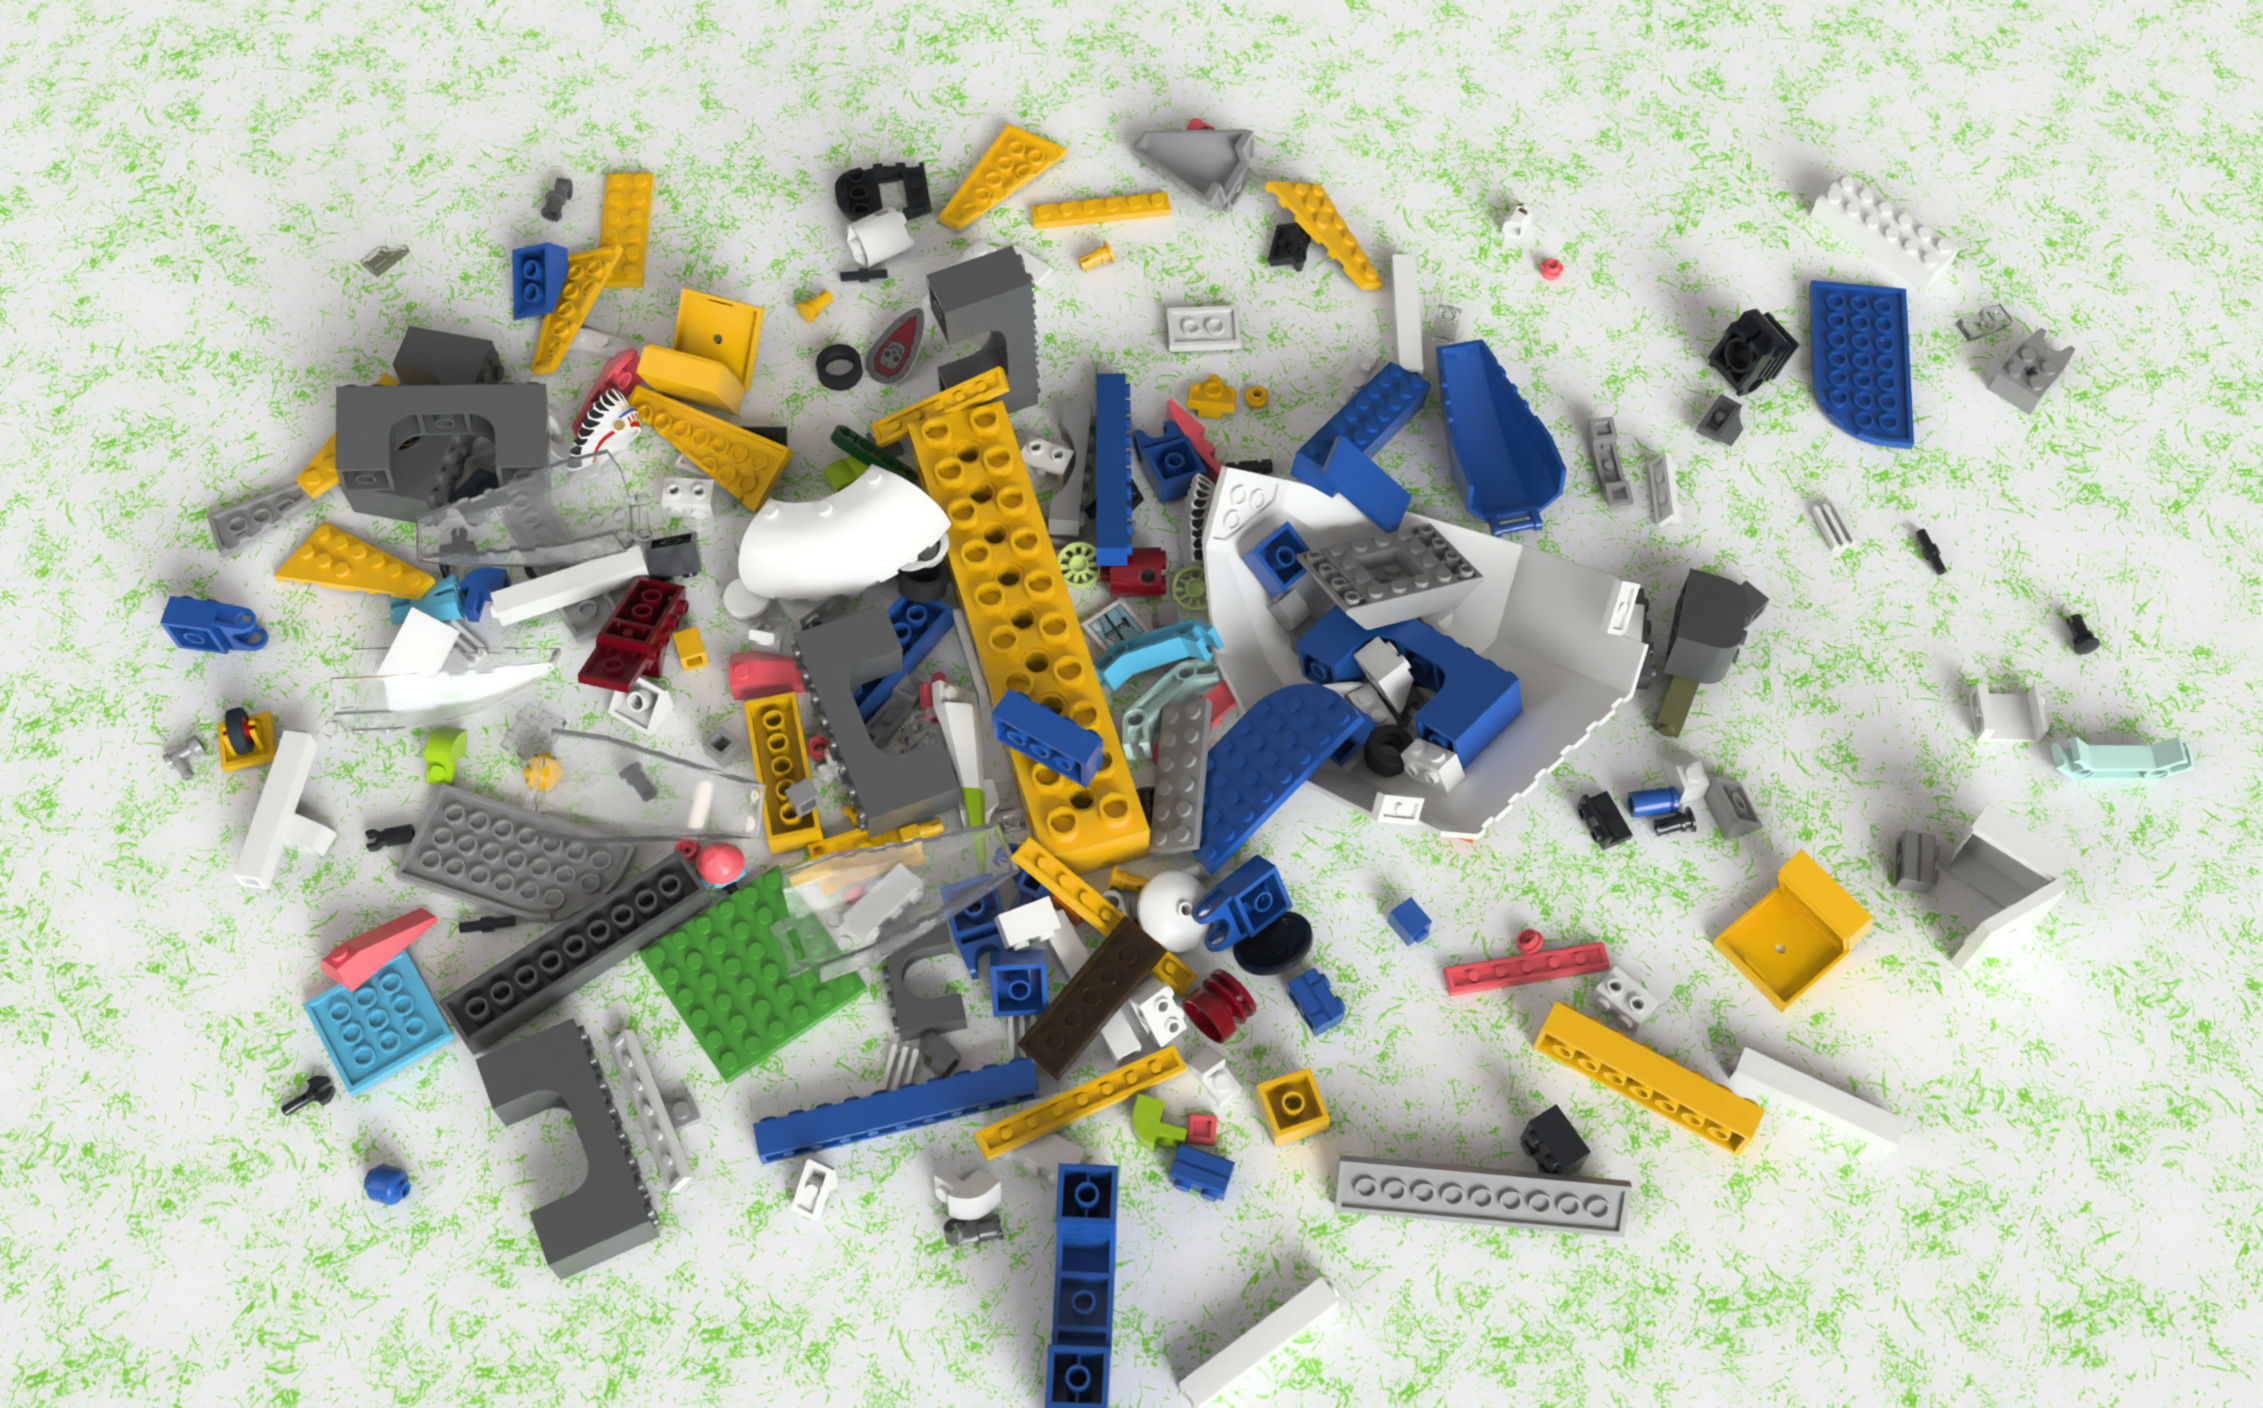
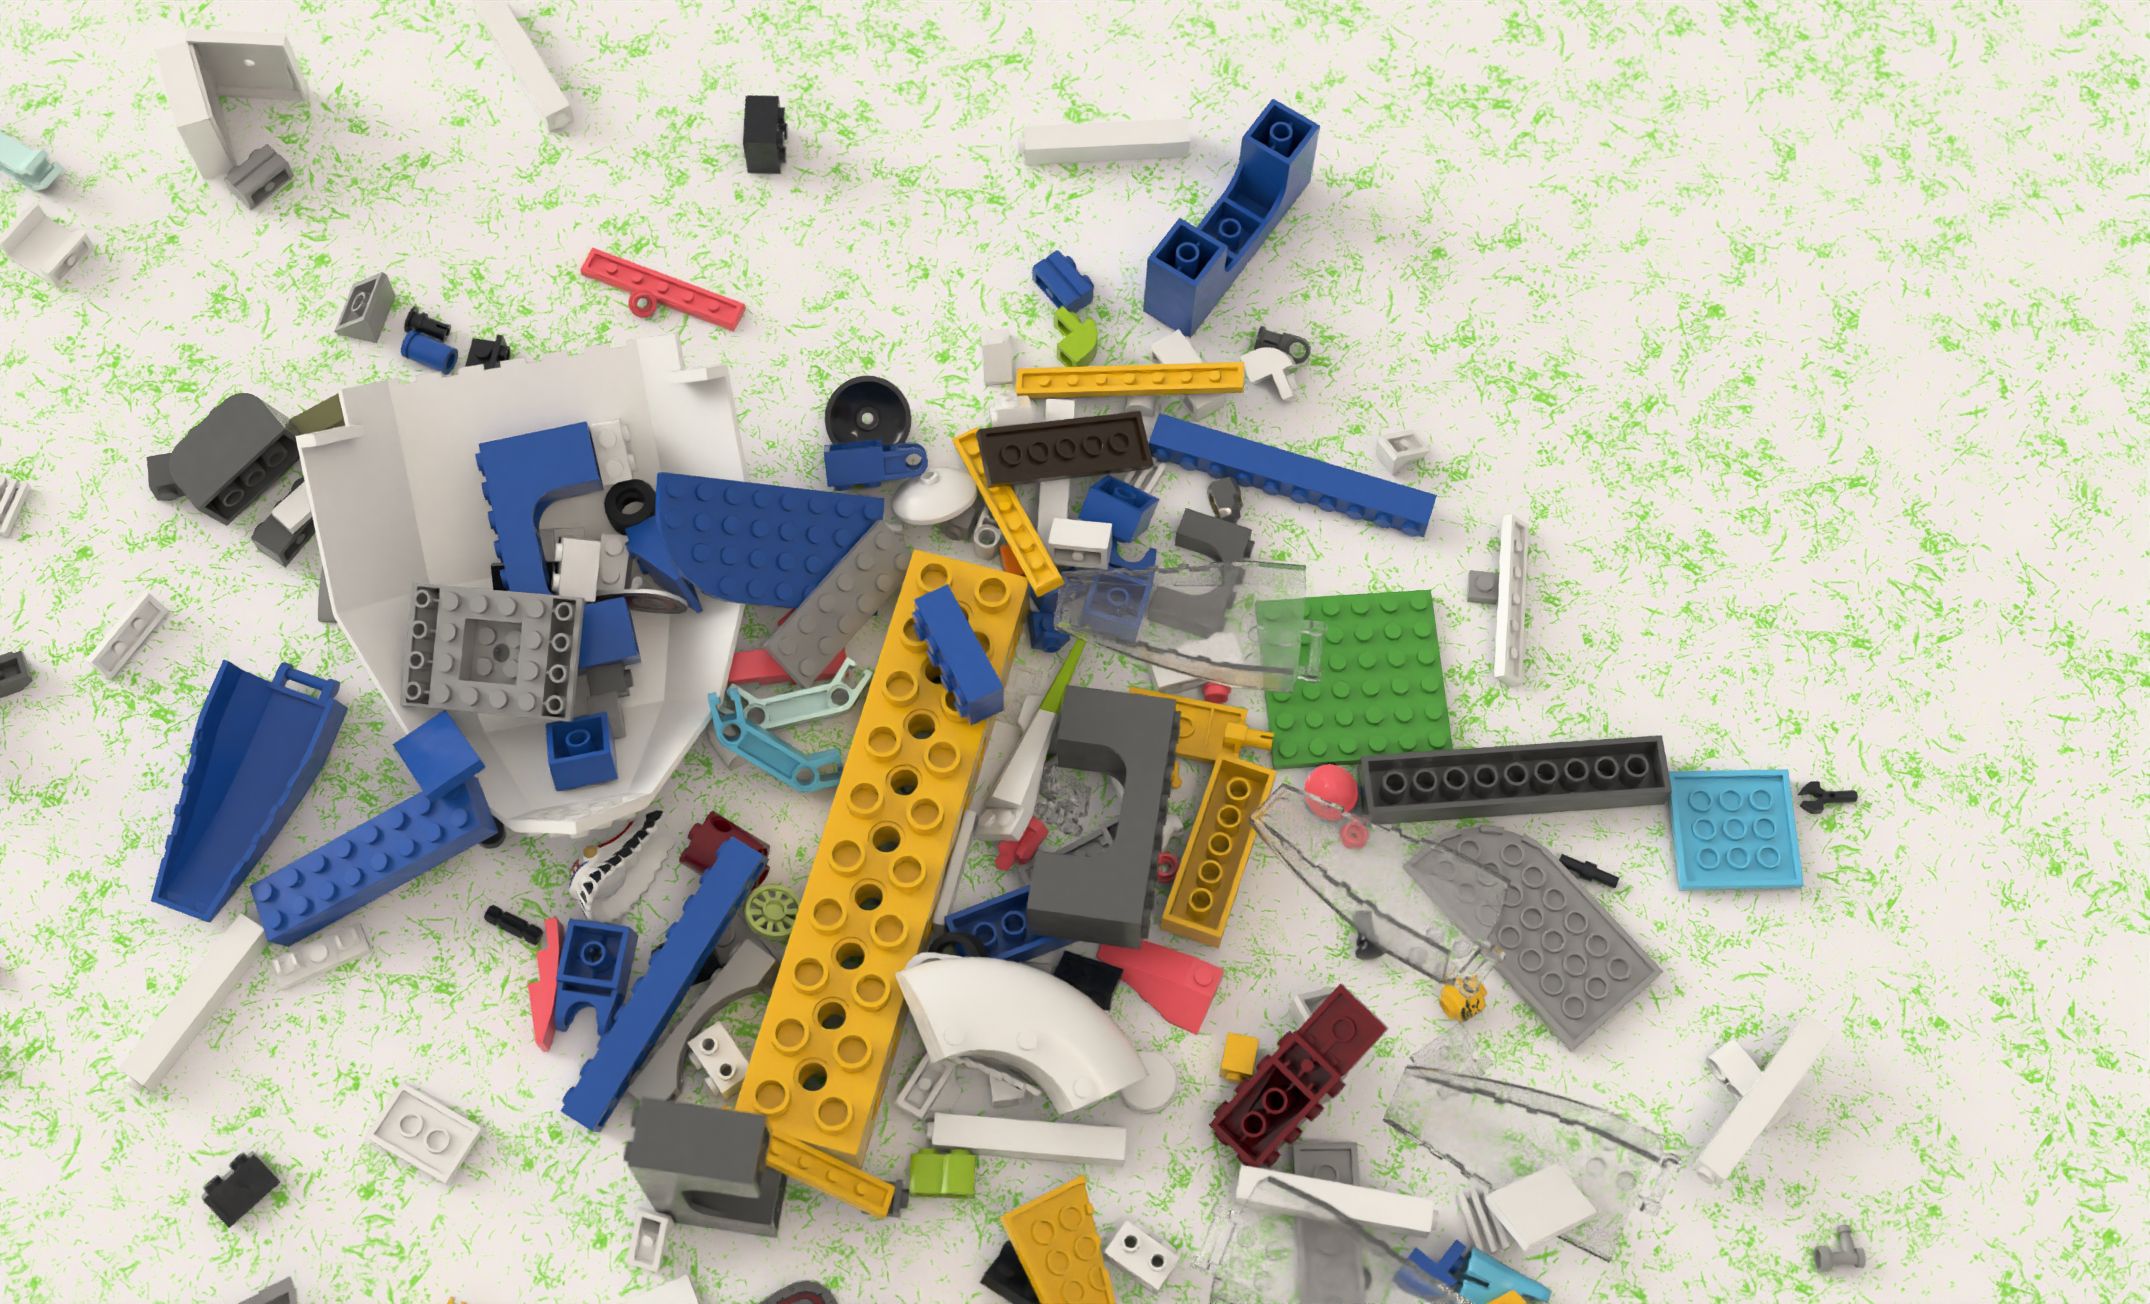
camera: 150 degrees left, 5 degrees up
yellow plate [217,707,277,773] -> none
coral wedge [321,908,438,992] -> none
blue head [364,1164,411,1206] -> none
black bar [365,824,415,852] -> none
lime brick [423,726,468,786] -> none
dark grey arch [475,1018,661,1280] -> none
black slope [645,532,702,582] -> none
light grey plate [702,726,742,768] -> none
white slope [749,617,789,655] -> none
light grey plate [785,777,822,818] -> none
dark green beam [830,425,919,485] -> none
white tile [880,1044,920,1091] -> none
tile [1081,598,1151,653] -> none
yellow pin [1108,865,1149,894] -> none
black pin [1136,787,1155,829] -> none
light grey plate [1152,602,1179,629] -> none
yellowish green wheel [1171,566,1208,612] -> none
dark red wheel [1182,969,1257,1044] -> none
yellow plate [1186,374,1237,420] -> none
coral tile [1187,1114,1217,1146] -> none
yellow plate [1245,386,1269,409] -> none
yellow brick [1255,1067,1330,1147] -> none
yellow wing [1264,181,1383,290] -> none
blue brick [1286,968,1346,1037] -> none
light grey plate [1335,1155,1632,1237] -> none
blue brick [1387,897,1432,946] -> none
clear bracket [1430,304,1462,345] -> none
yellow brick [1533,1001,1765,1156] -> none
light grey slope [1588,416,1634,507] -> none
white brick [1591,966,1660,1034] -> none
white slope [1660,750,1710,803] -> none
yellow container [1712,849,1873,1013] -> none

